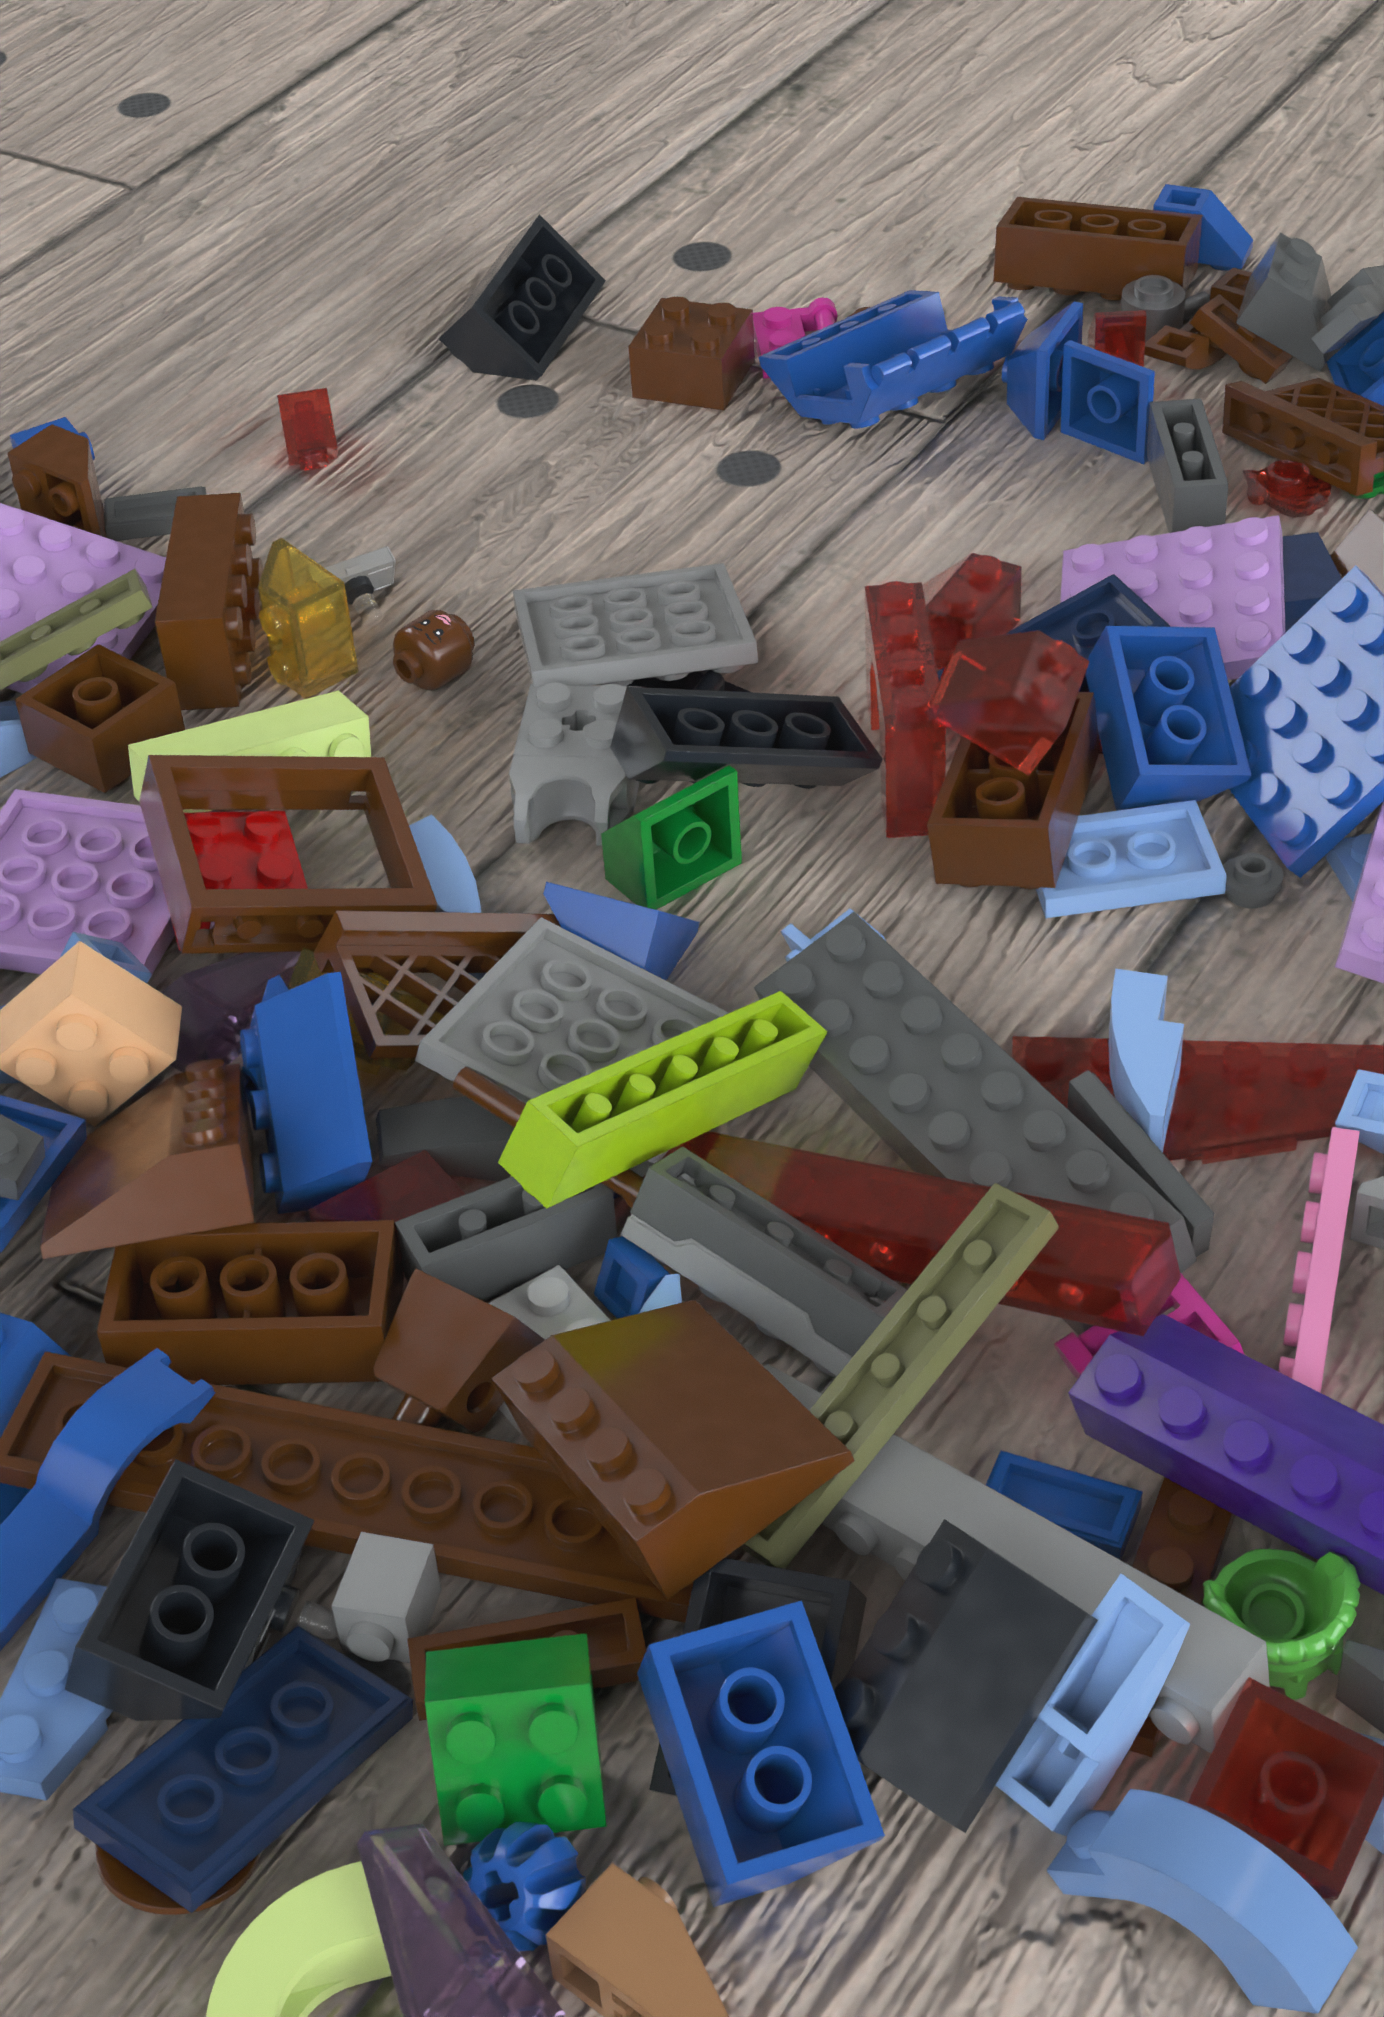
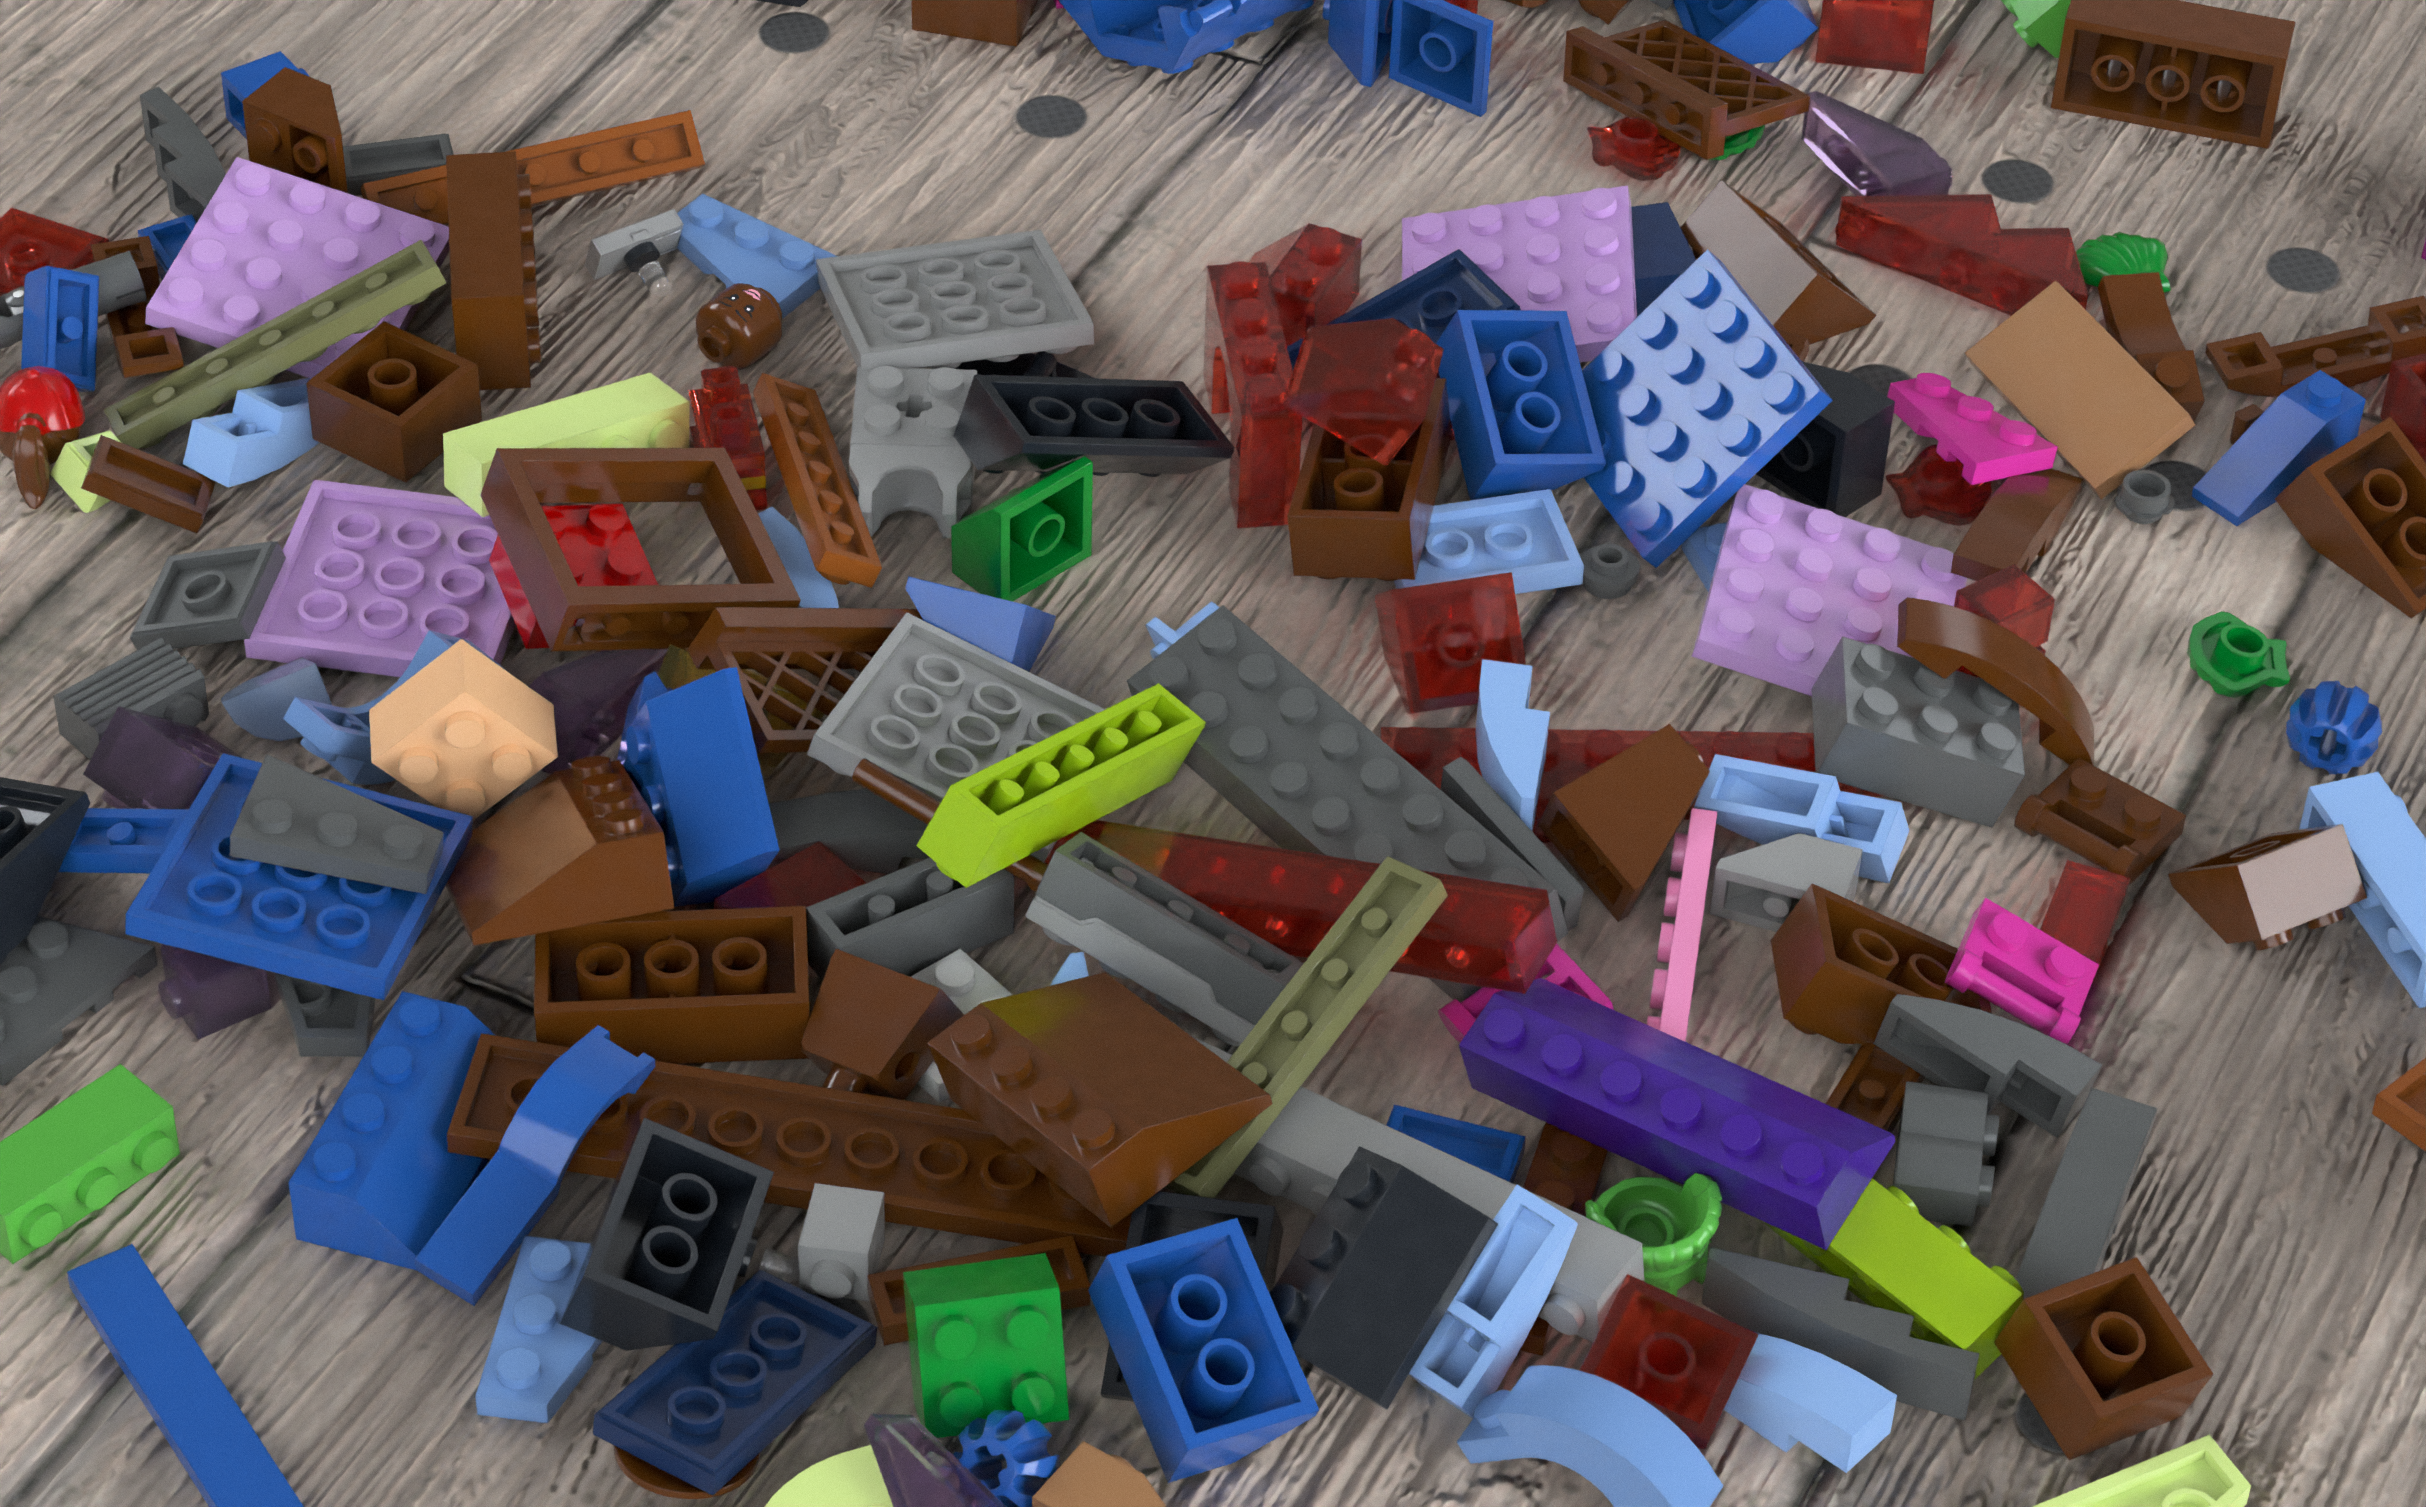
camera: 10 degrees left, 0 degrees up
clear yellow slope [258,538,359,699] -> none
clear red slope [277,388,338,470] -> none
blue plate [594,1236,671,1319] -> none
dark grey brick [1147,399,1228,533] -> none
none -> dark orange plate [360,110,705,226]
none -> medium blue wing [677,193,837,319]
none -> clear red hips [688,366,767,511]
none -> dark orange plate [752,373,882,588]
none -> clear red slope [1375,572,1531,714]
none -> reddish brown slope [1538,724,1710,922]

